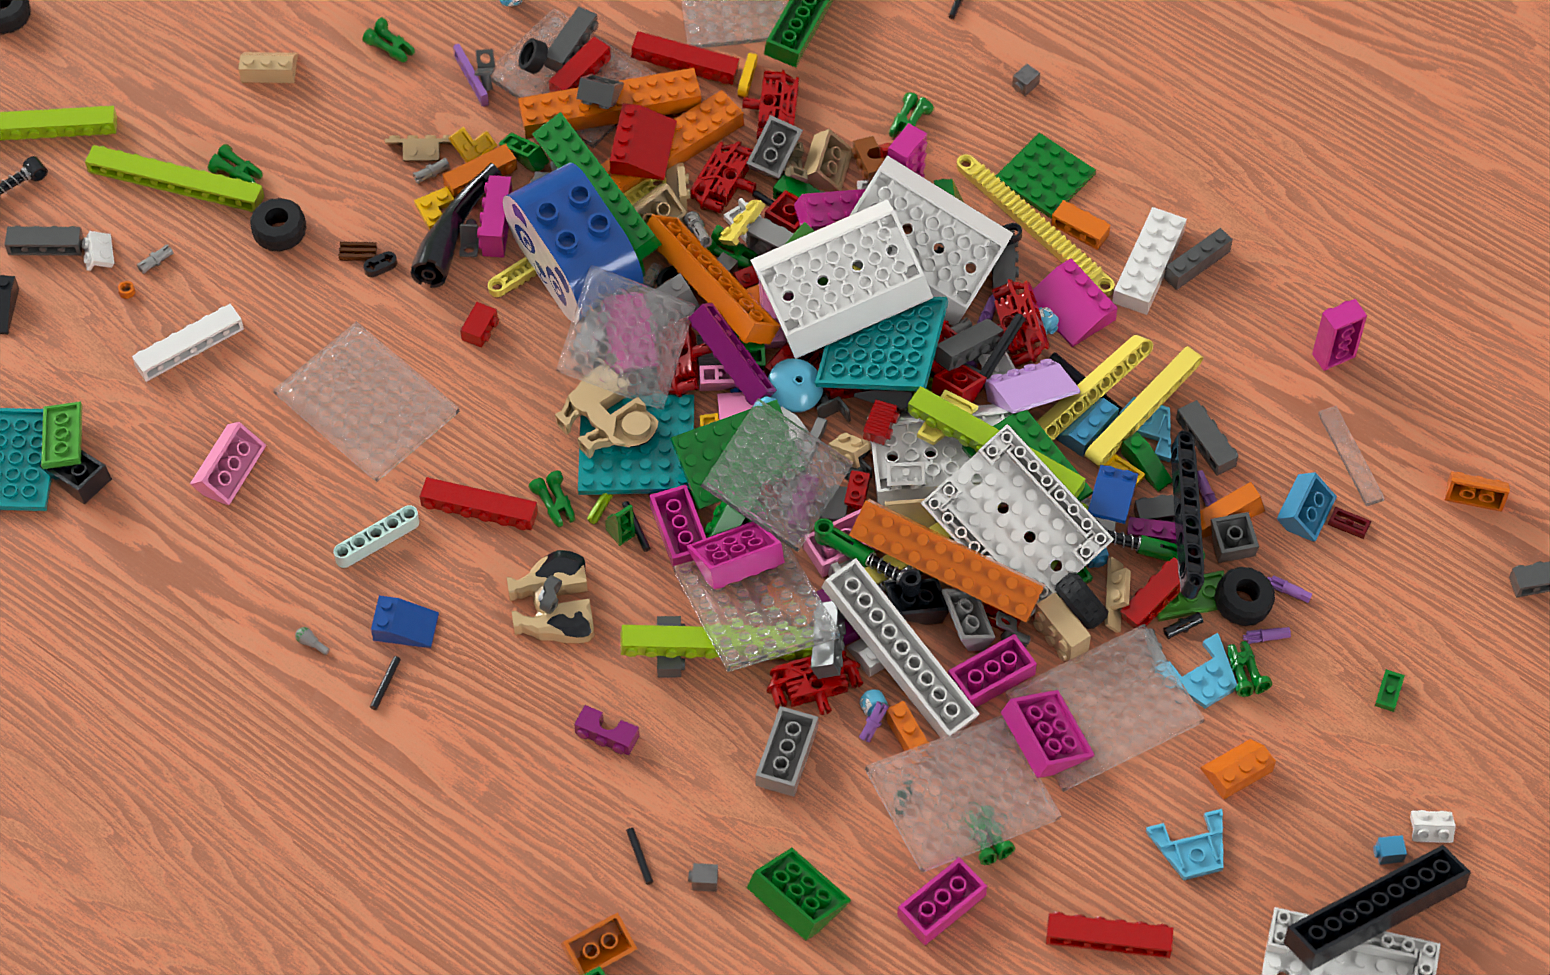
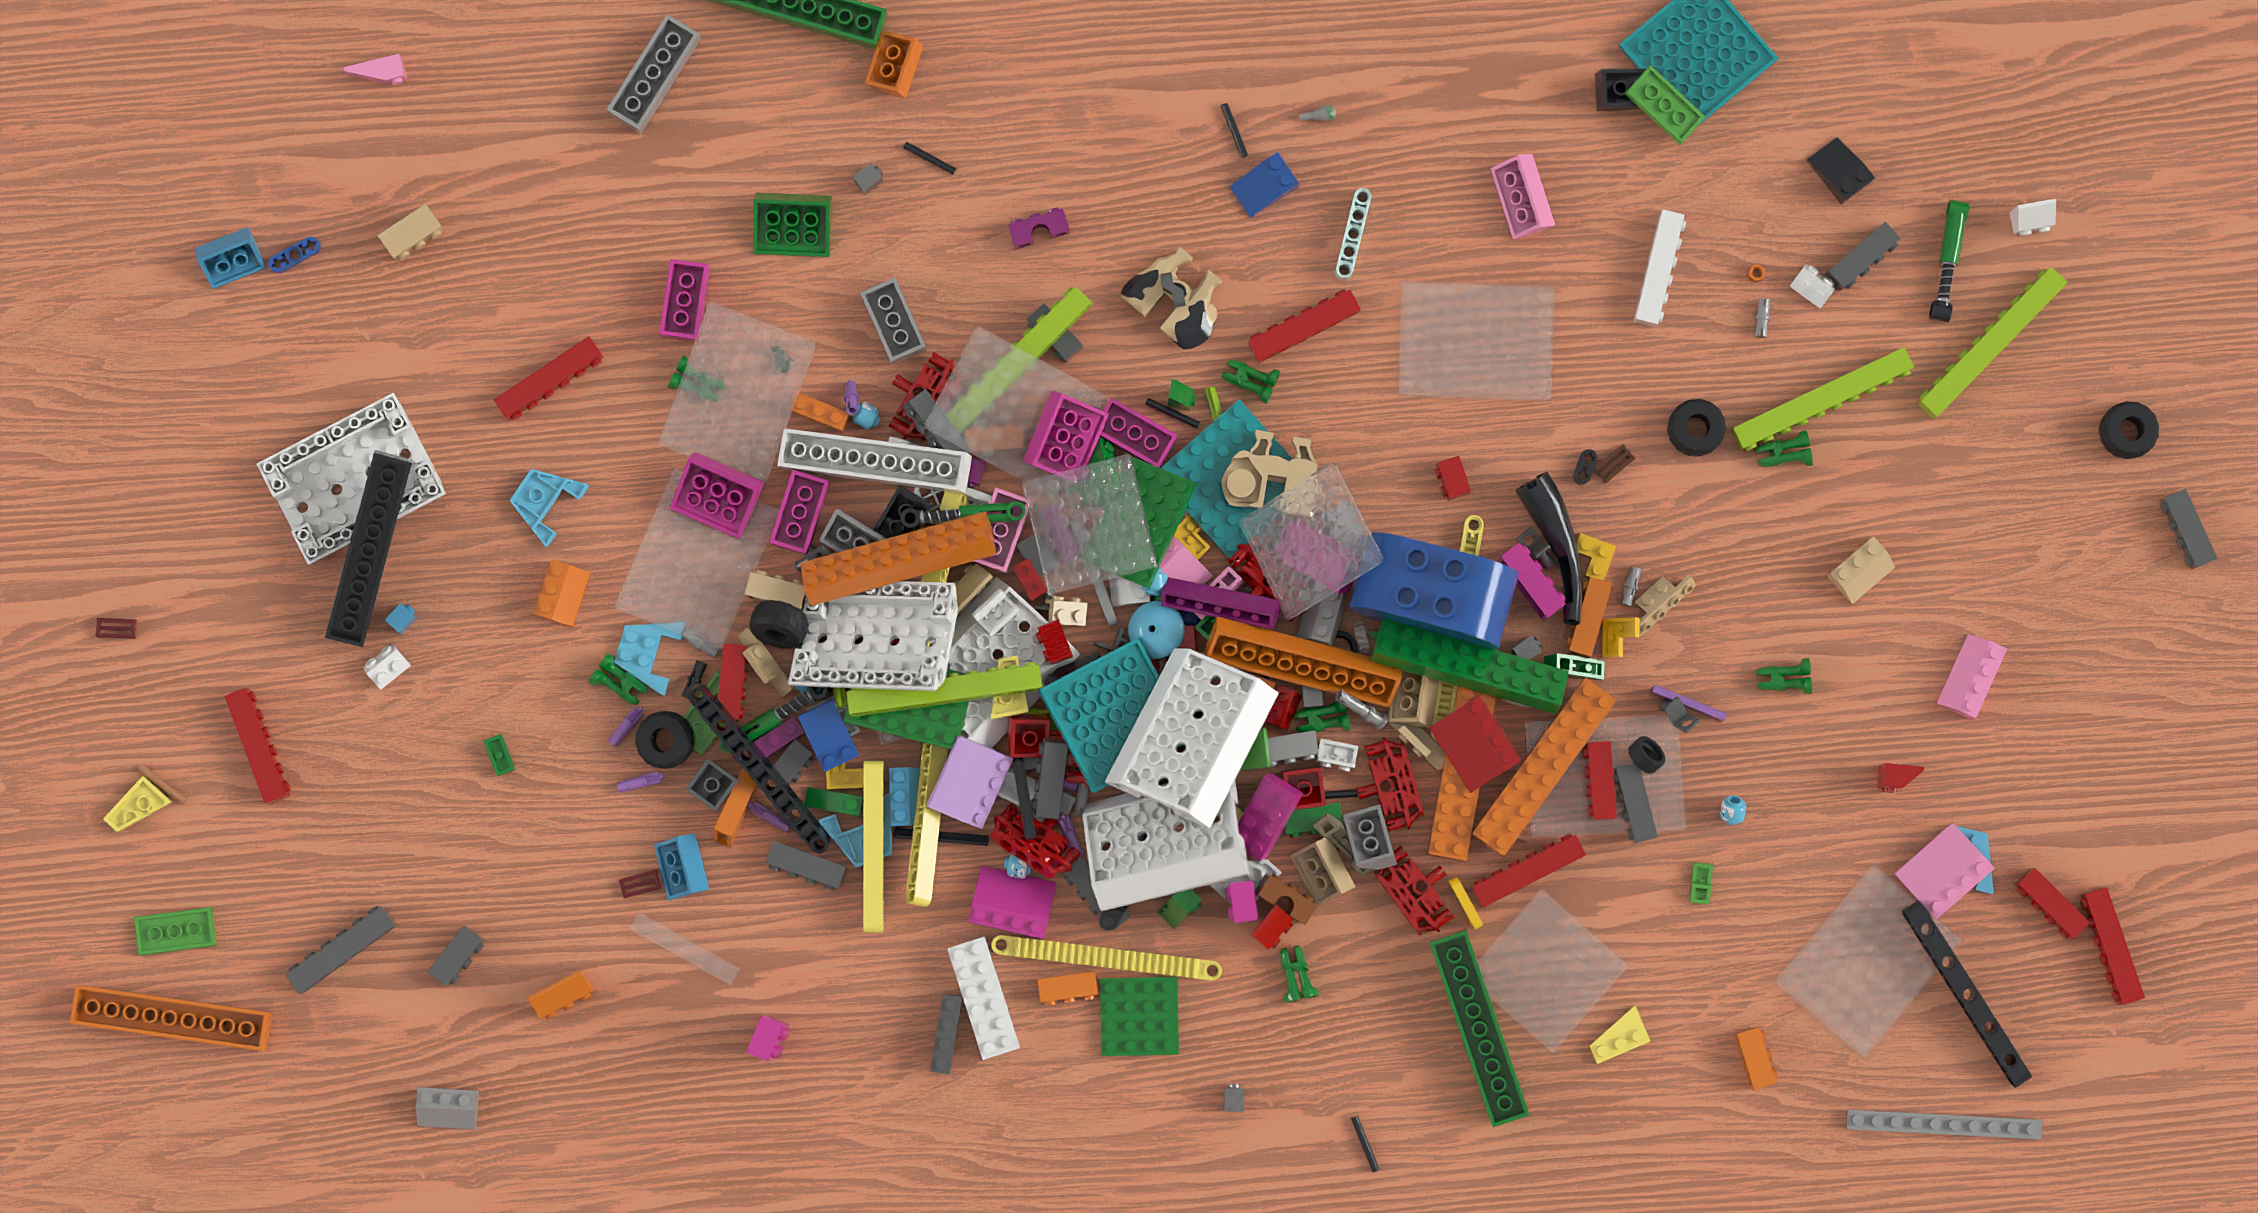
camera: 135 degrees right, 25 degrees up
dark grey slope [576,74,624,109] -> none
light yellow wing [718,200,766,246] -> none

